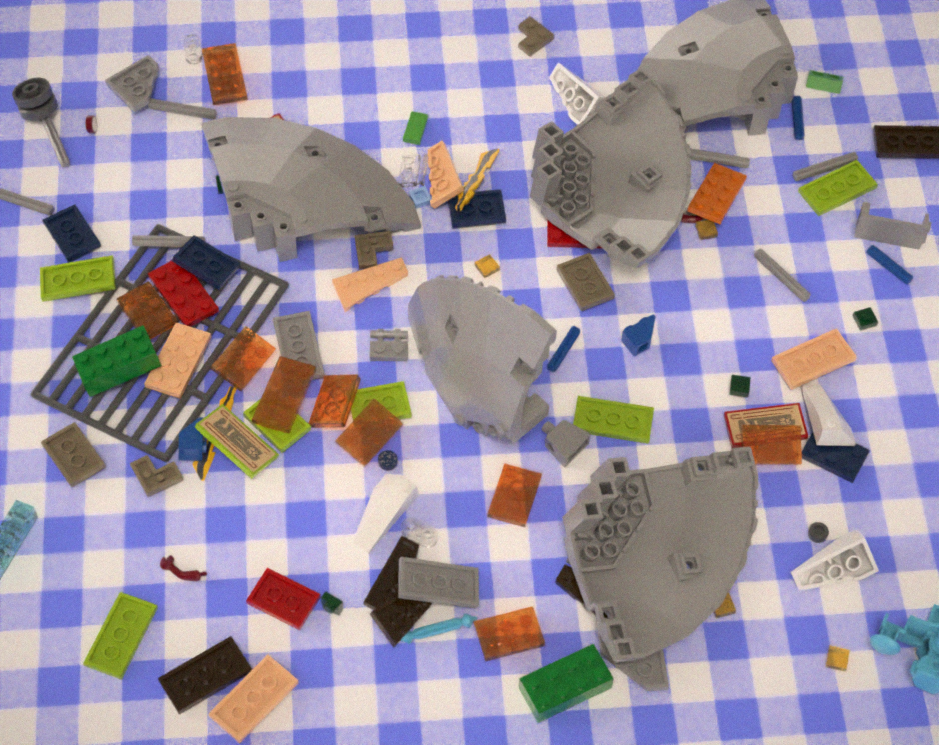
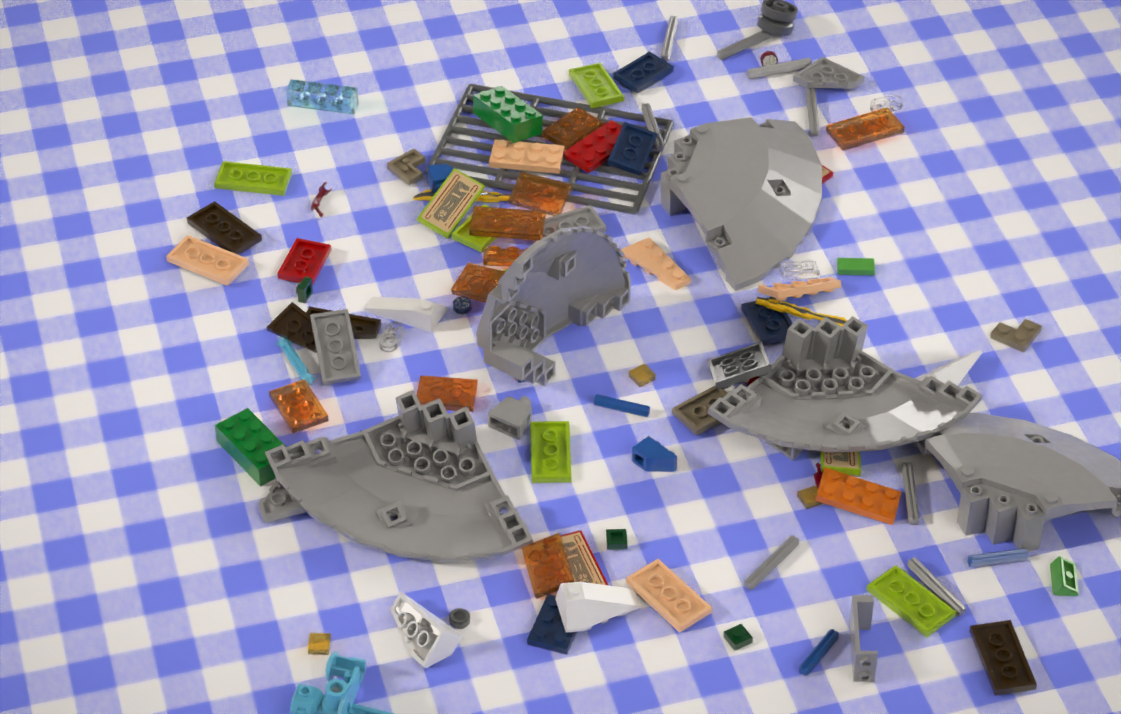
camera: 80 degrees right, 15 degrees down
dark tan plate [41,422,106,488] -> none
dark tan plate [354,231,393,269] -> none
light blue tile [409,186,432,209] -> none
clear yellow tile [474,254,500,279] -> none
clear yellow tile [713,592,736,619] -> none
none -> dark grey plate [707,342,773,390]
none -> light grey axle [747,58,812,79]

